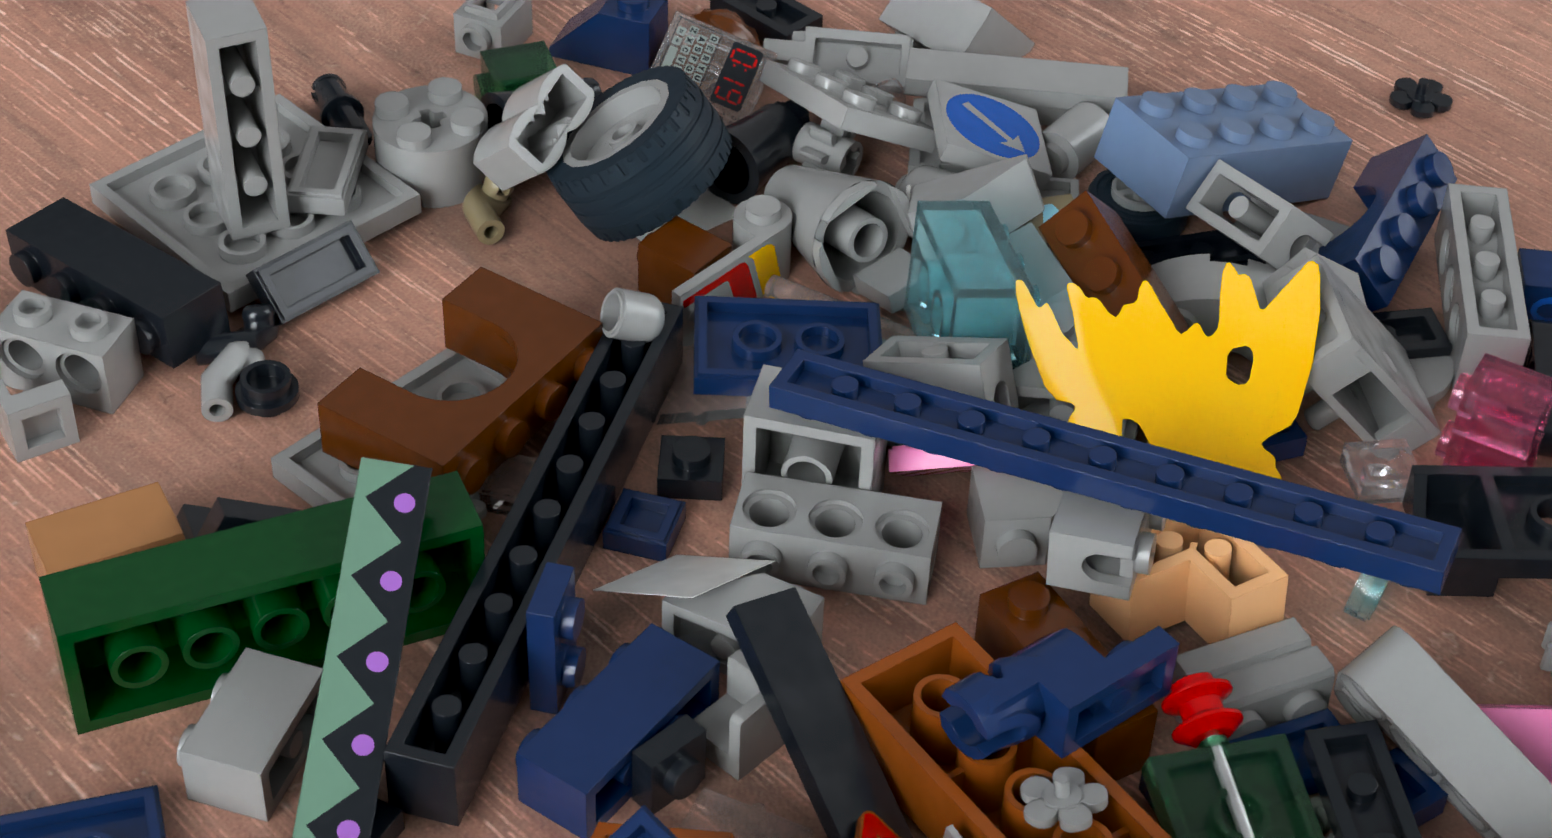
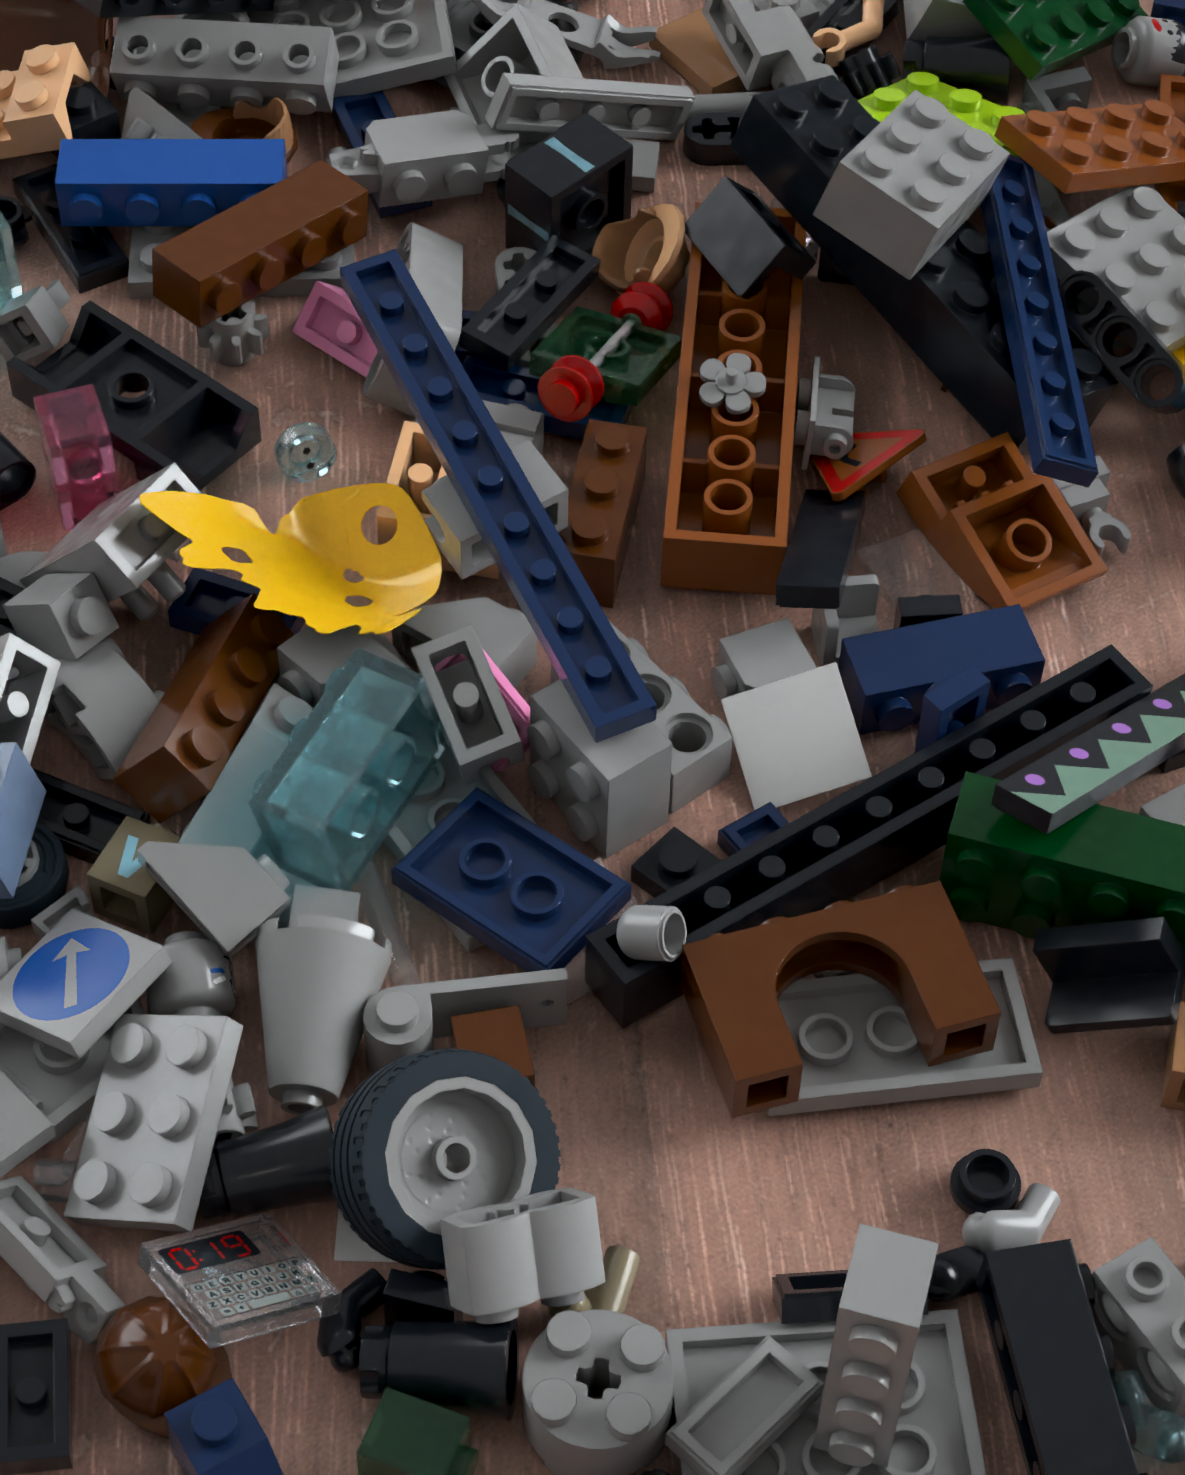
camera: 140 degrees left, 10 degrees up
dark blue plate [940,626,1180,760] -> none

